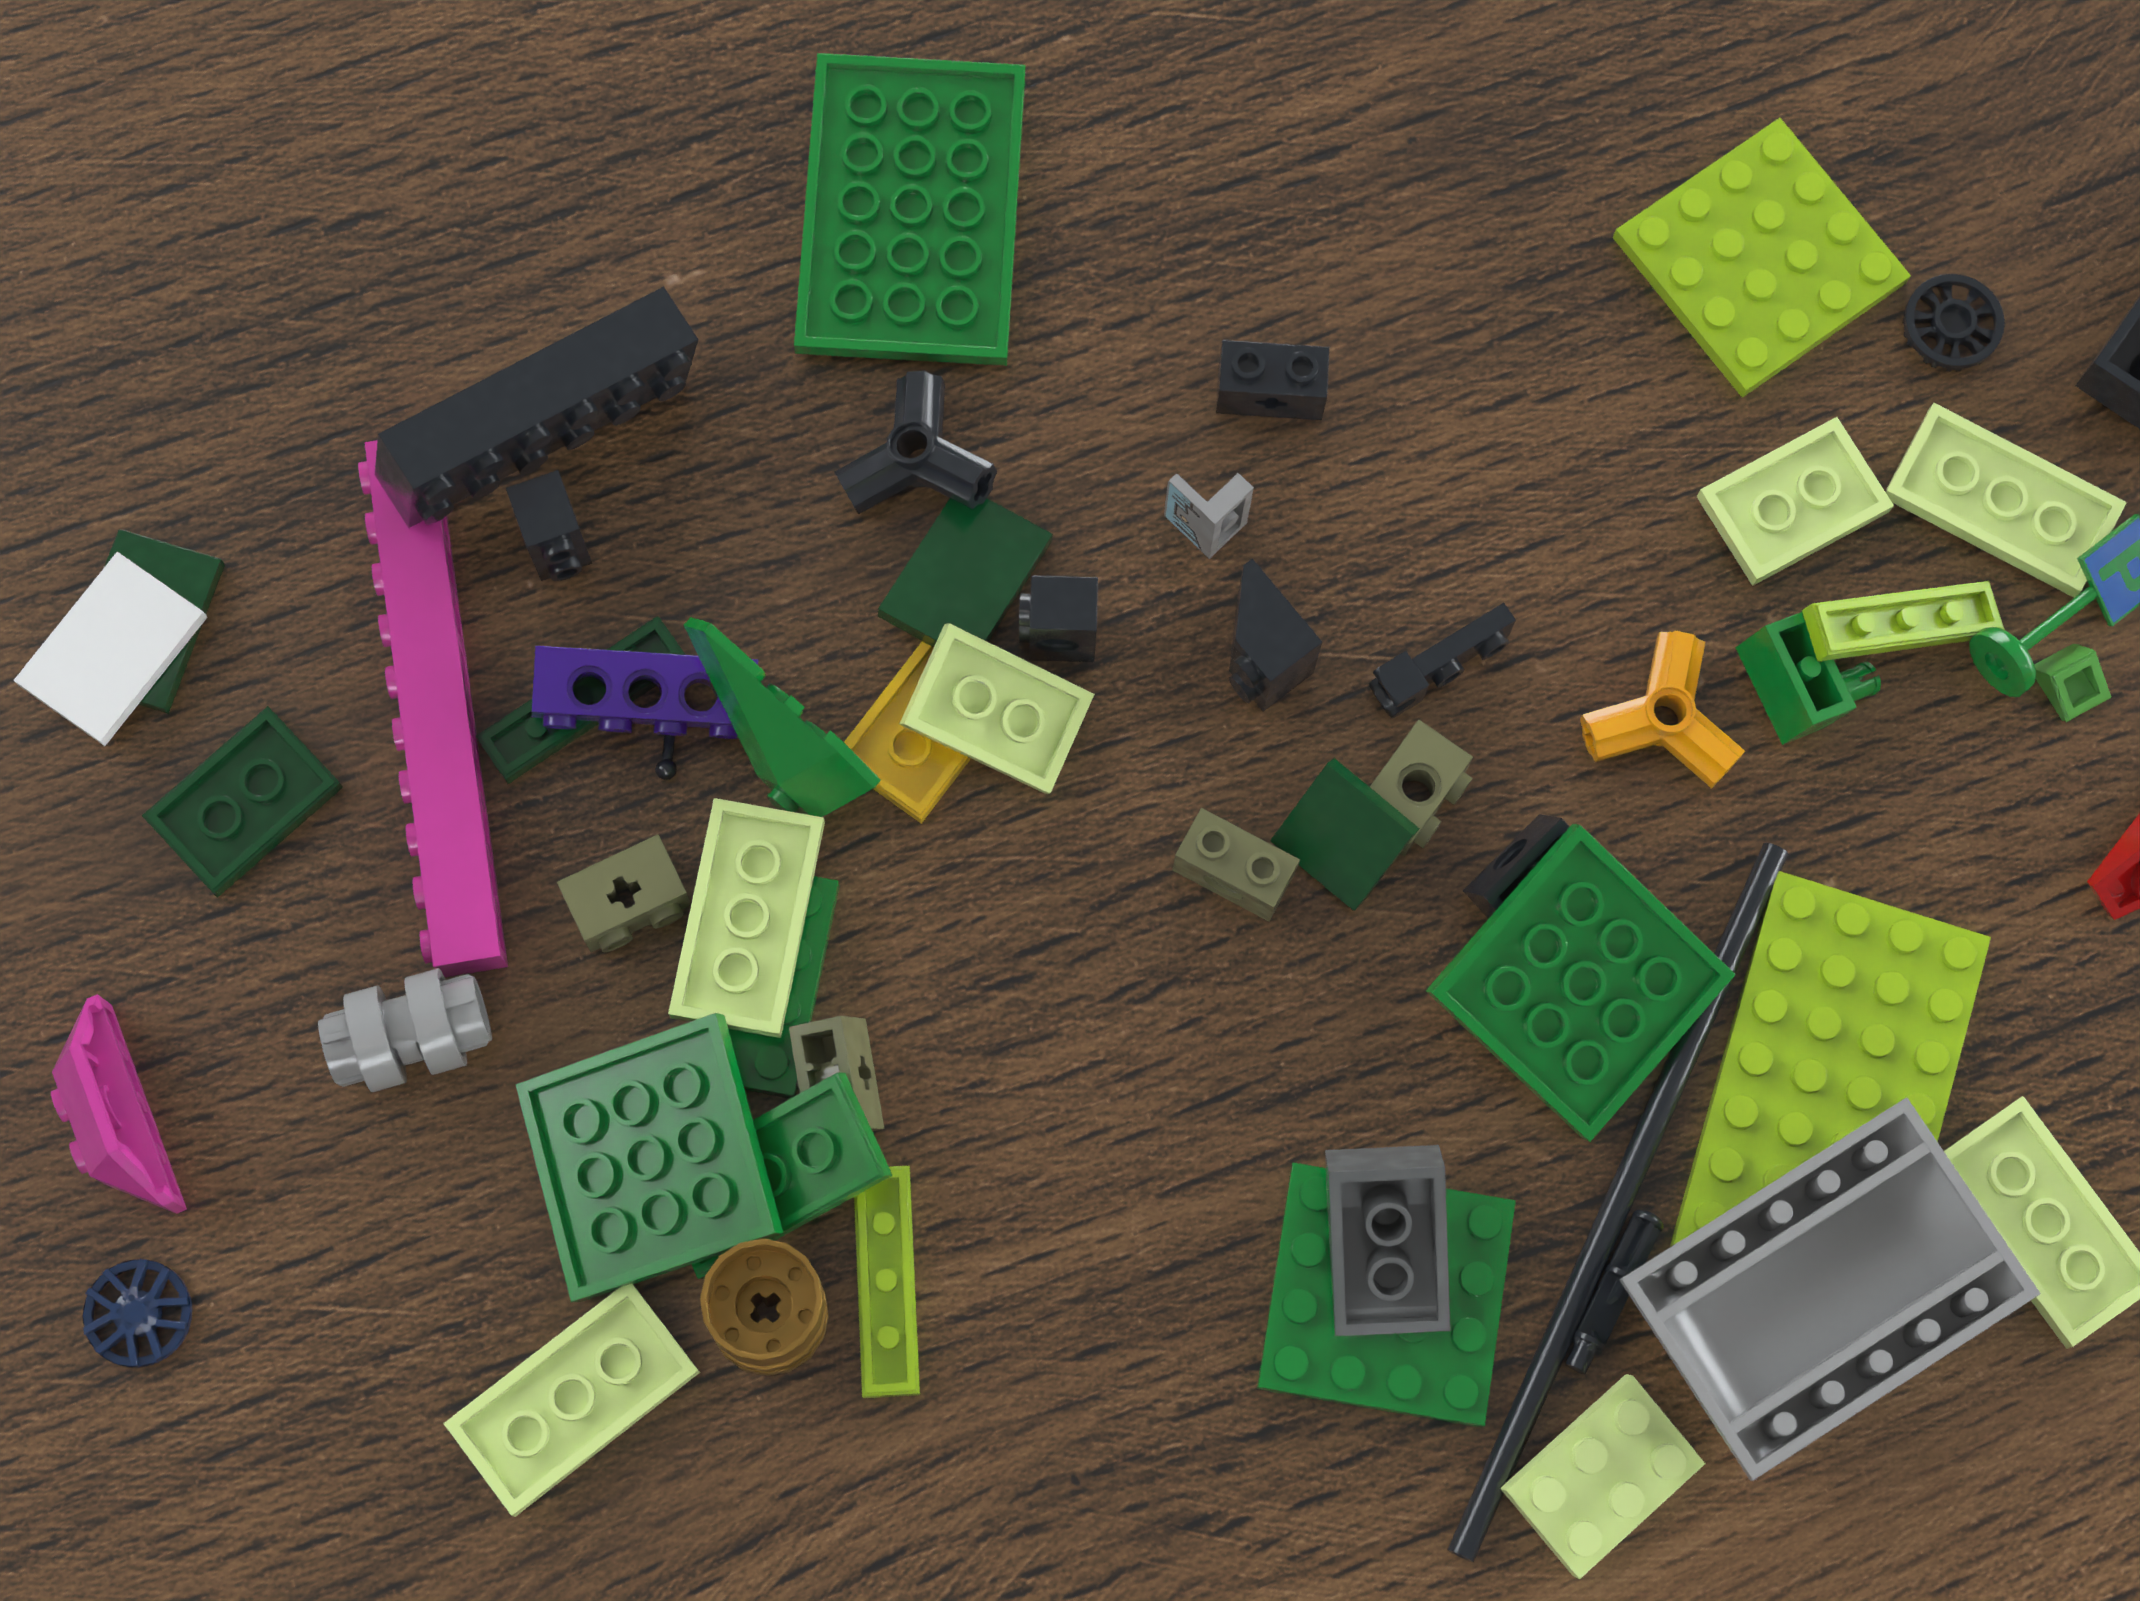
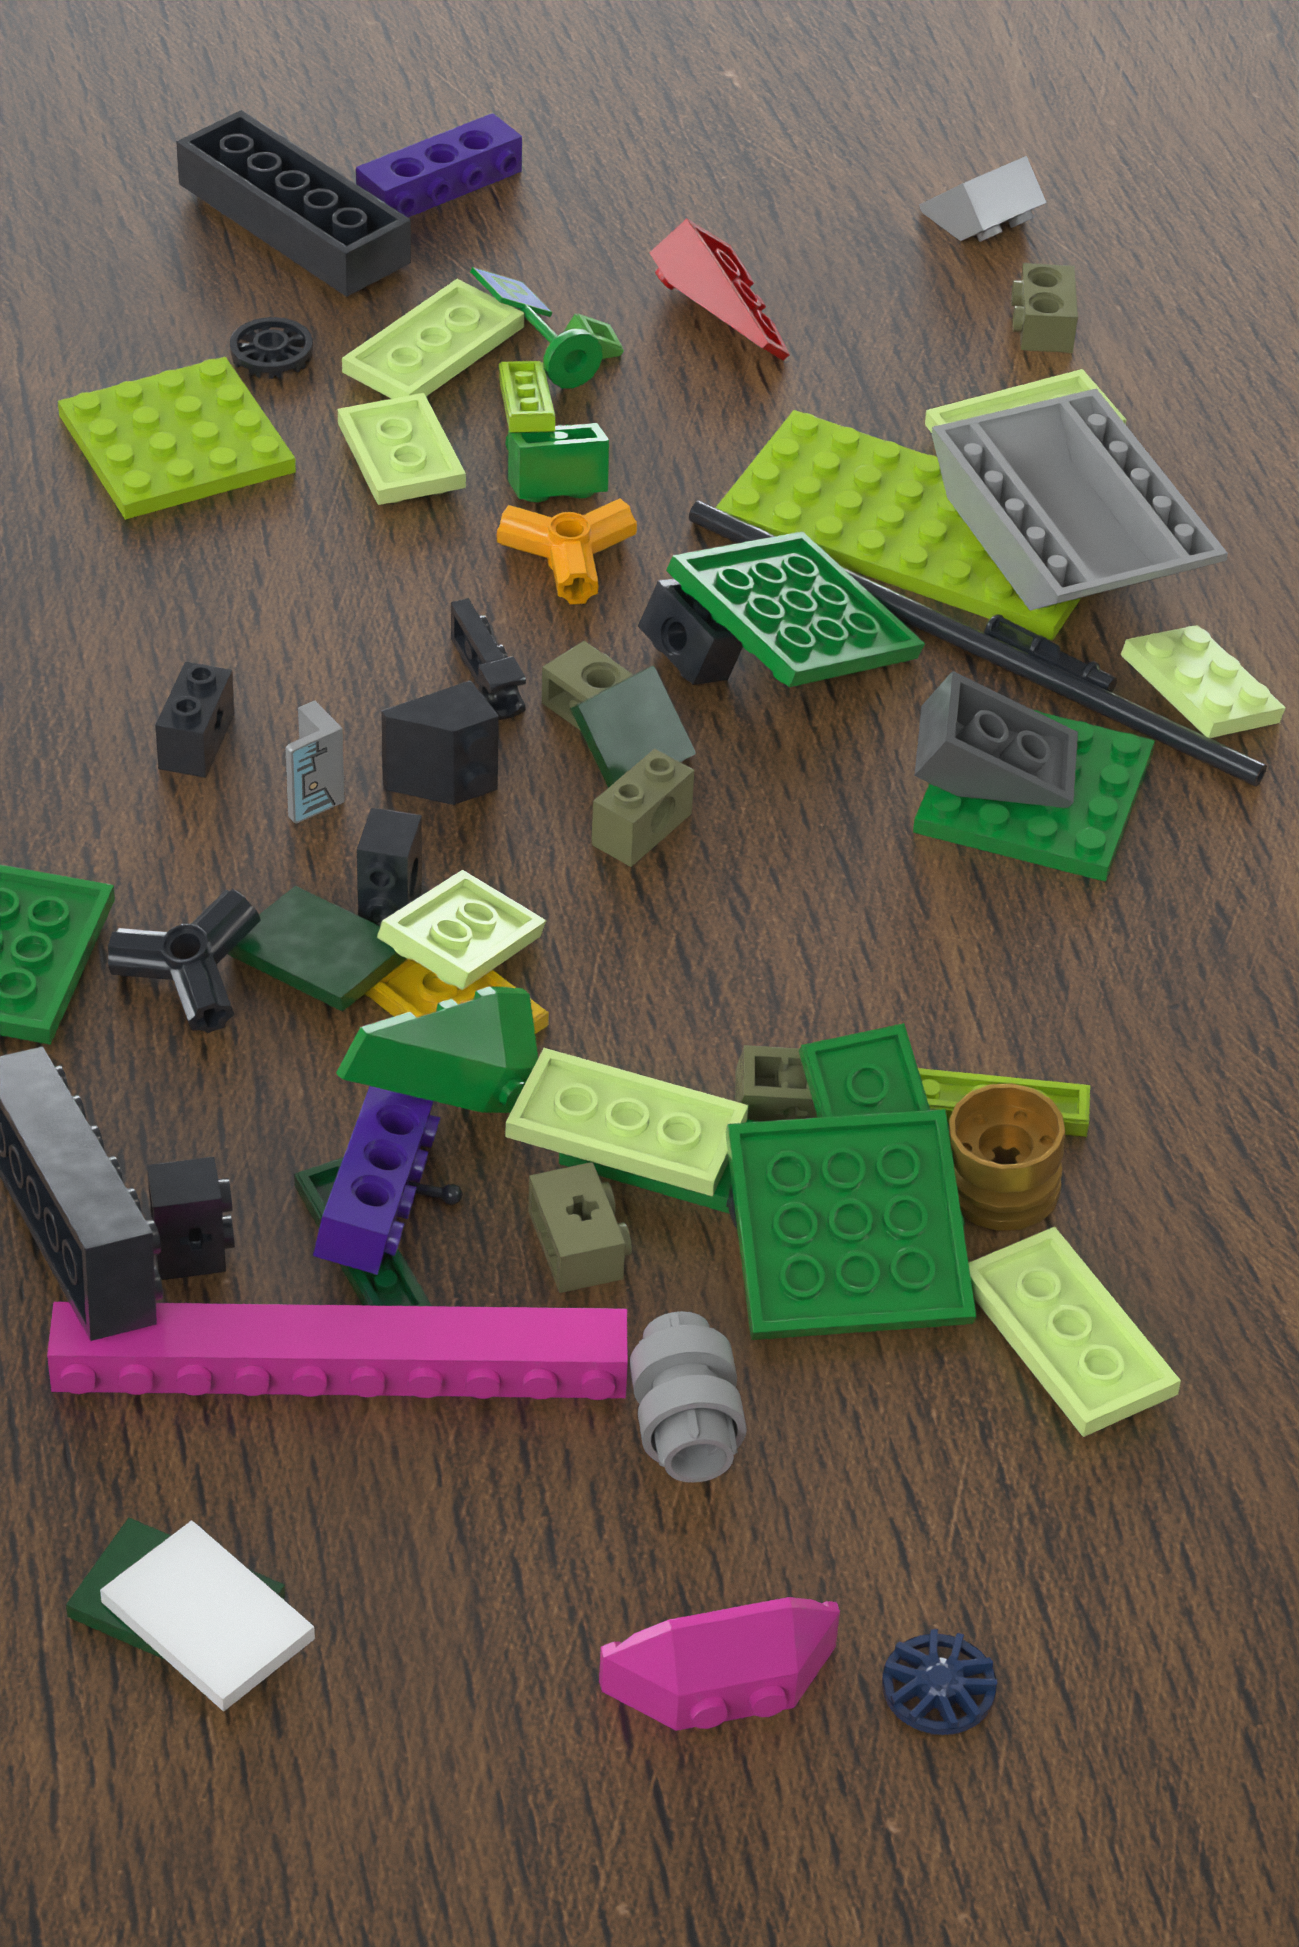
camera: 80 degrees left, 30 degrees down
dark green tile [142,706,343,898] -> none

